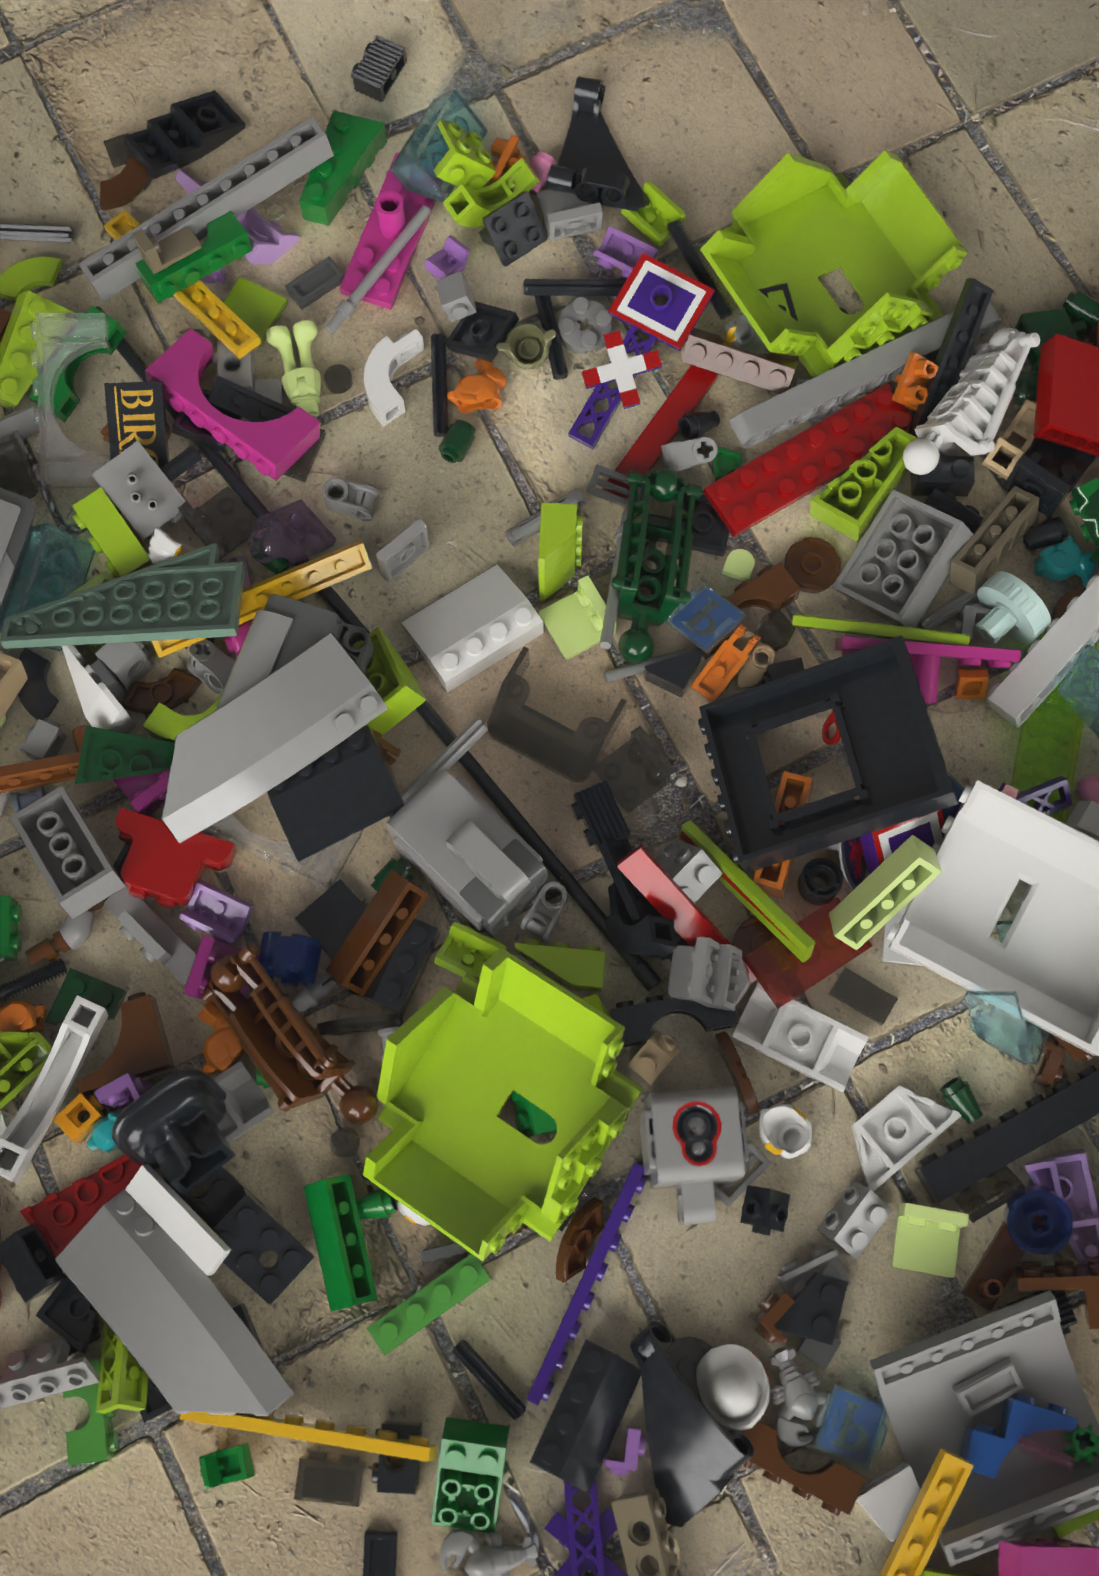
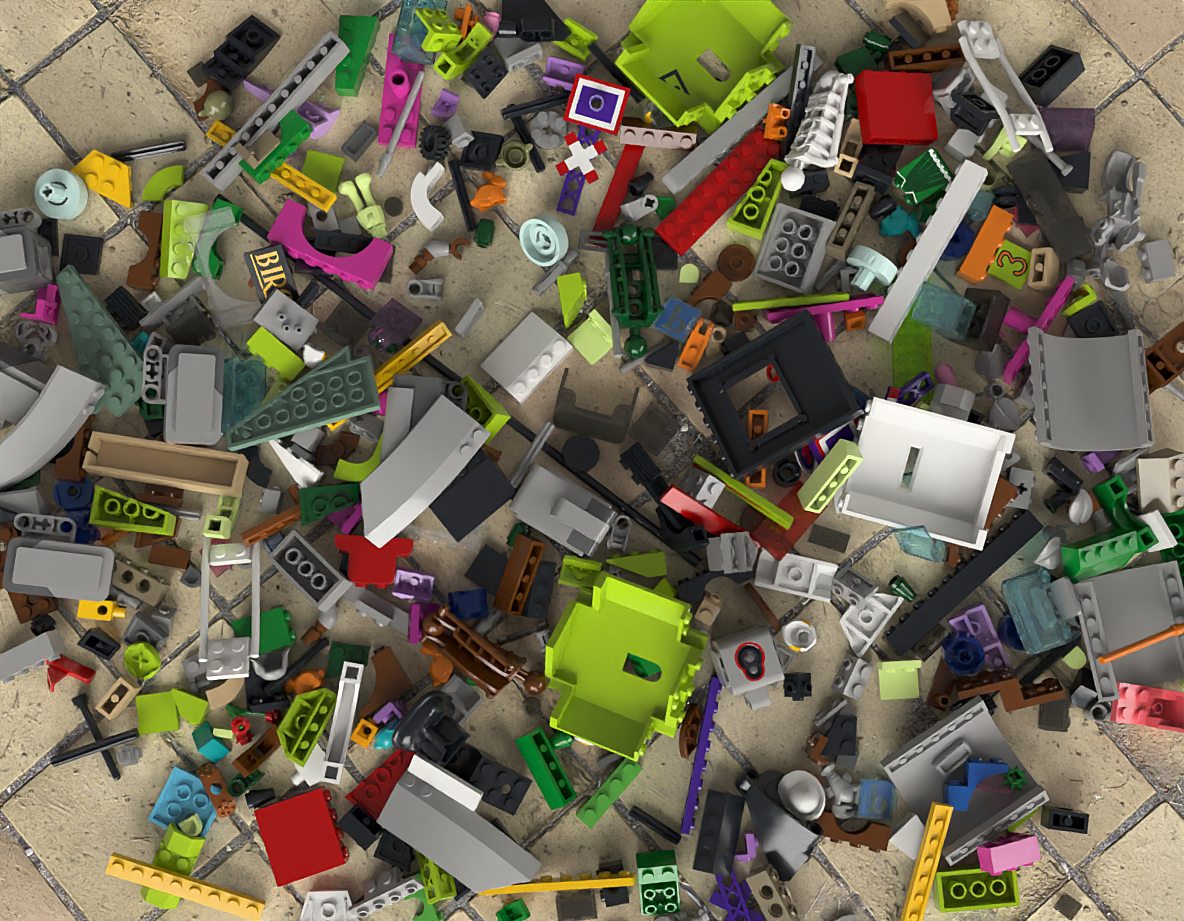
camera: 15 degrees left, 10 degrees up
none -> olive hair [198,90,234,120]
none -> reddish brown piece [409,238,471,275]
none -> black tyre [418,125,452,161]
none -> light aqua piece [519,214,569,266]
none -> black tile [561,435,600,473]
none -> reddish brown bracket [734,309,757,333]
none -> light grey bracket [831,565,878,610]

